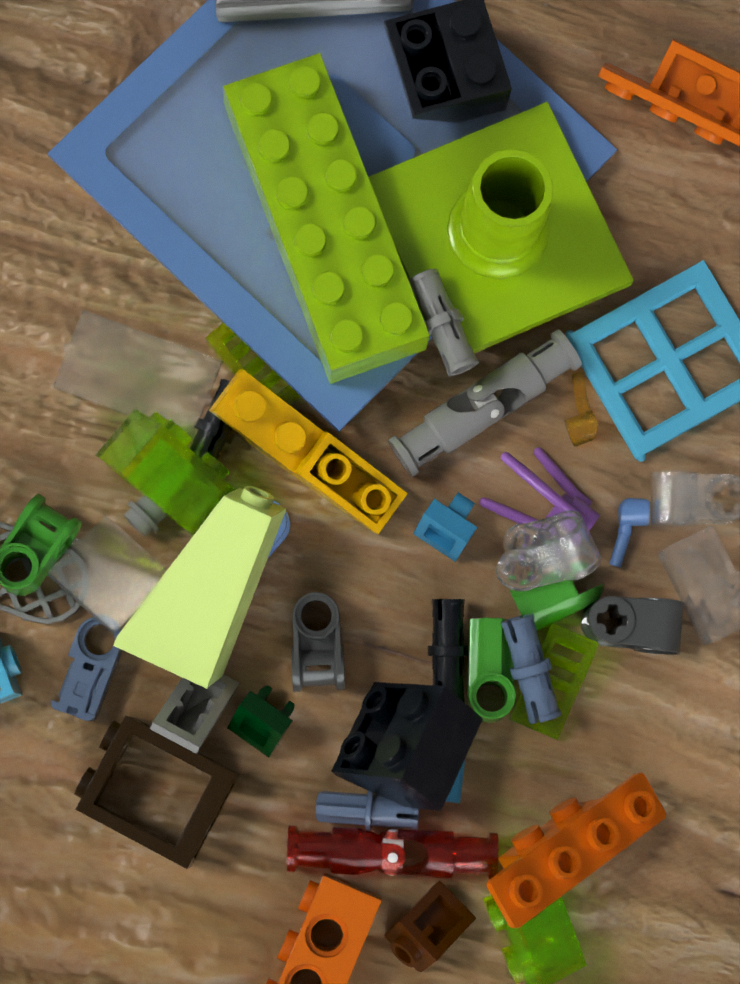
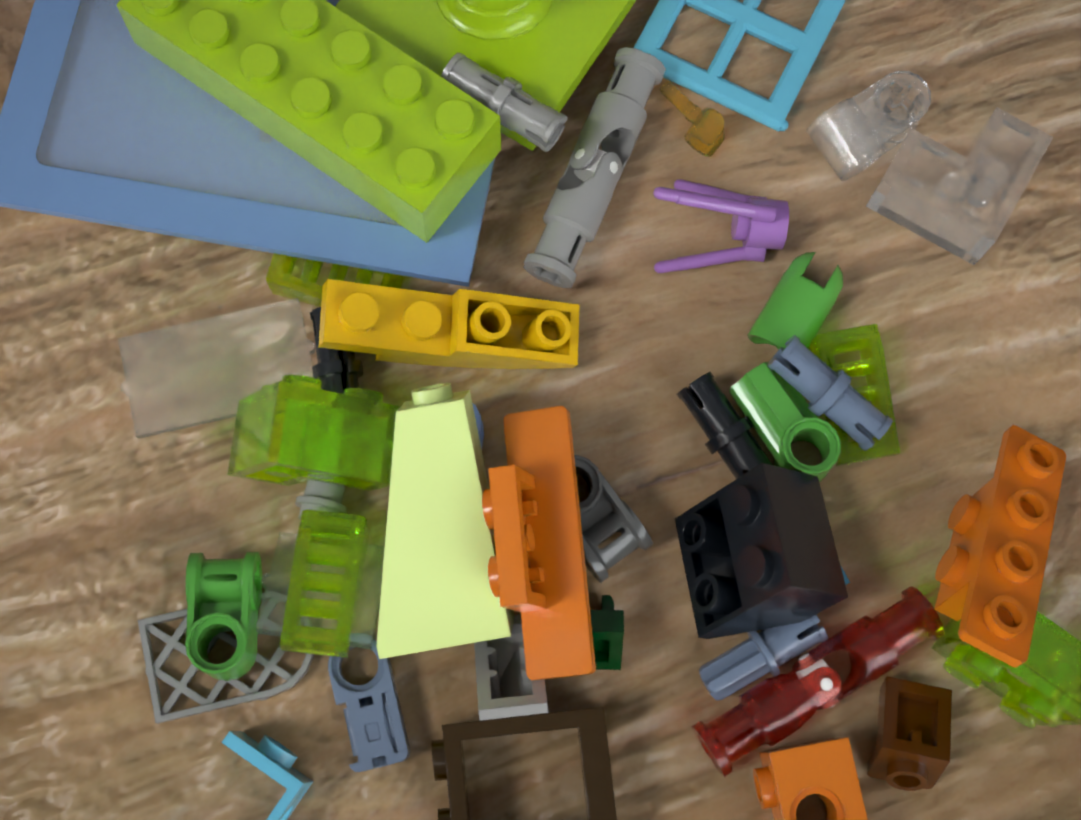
camera: 35 degrees left, 5 degrees down
dark azure tile [413,492,477,562] -> none
clear piece [496,510,602,591] -> none
dark grey piece [581,596,684,655] -> none
medium blue hand [609,498,650,568] -> none
none -> clear neon green slope [280,509,369,658]
none -> orange bracket [482,406,596,680]

